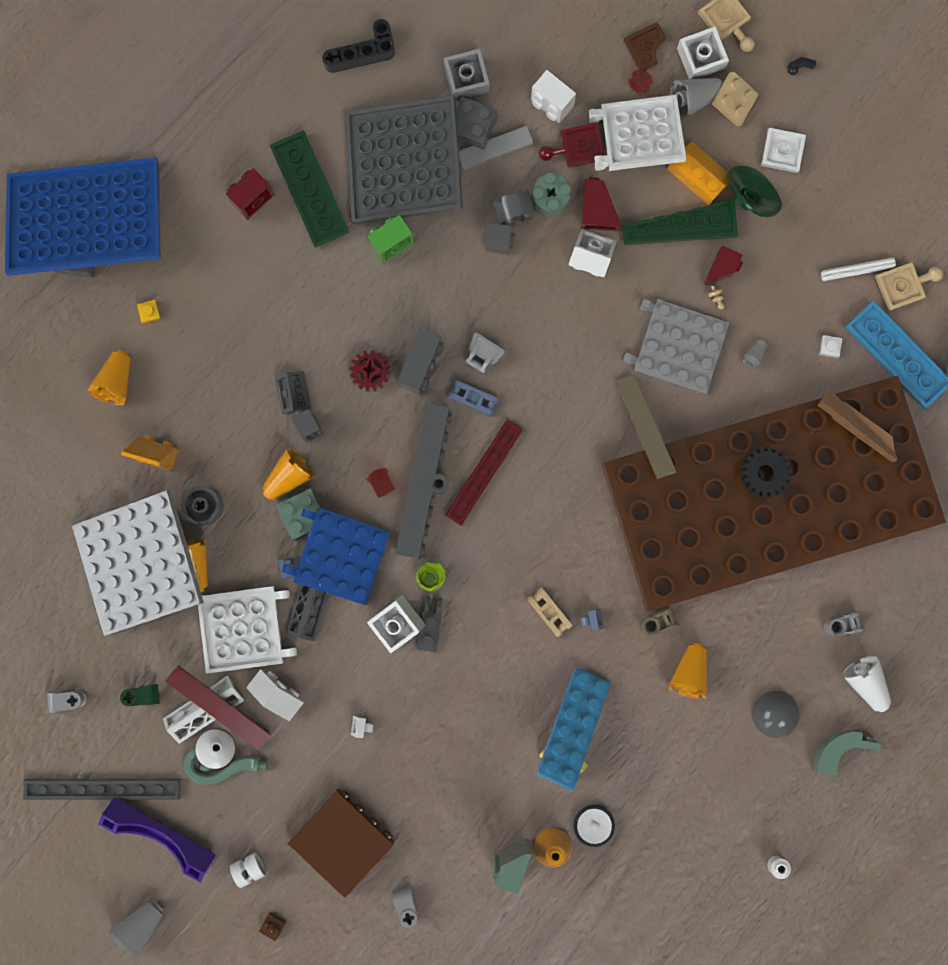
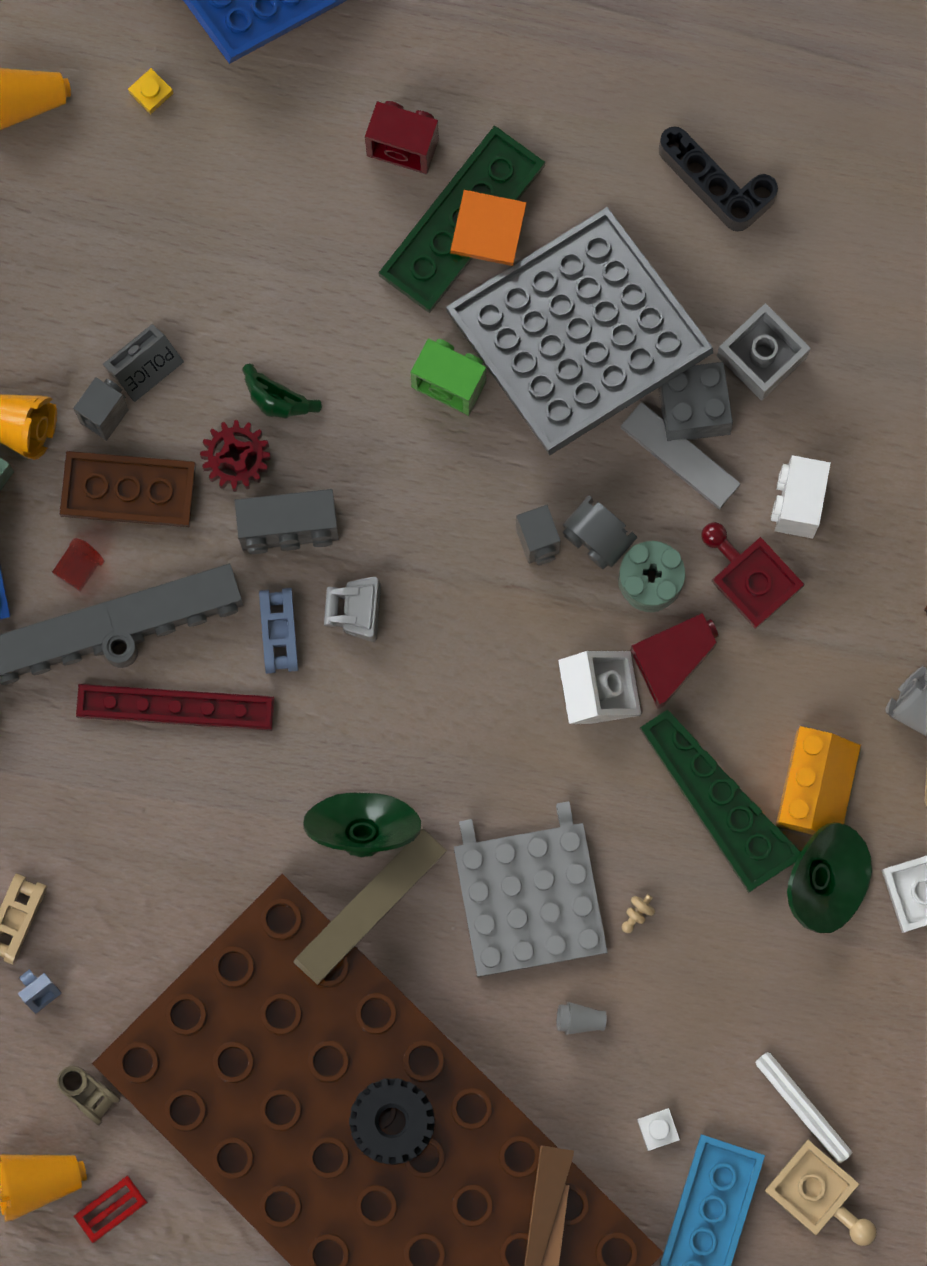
camera: 60 degrees right, 5 degrees down
white plate [589,95,686,171] -> none
clear red gear [629,70,653,93] -> none
dark red slope [704,246,743,285] -> none
none -> reddish brown plate [60,451,196,528]
none -> red tile [73,1175,148,1243]
none -> dark green piece [242,363,322,419]
none -> dark green hat [303,792,421,858]
none -> orange tile [450,190,527,266]

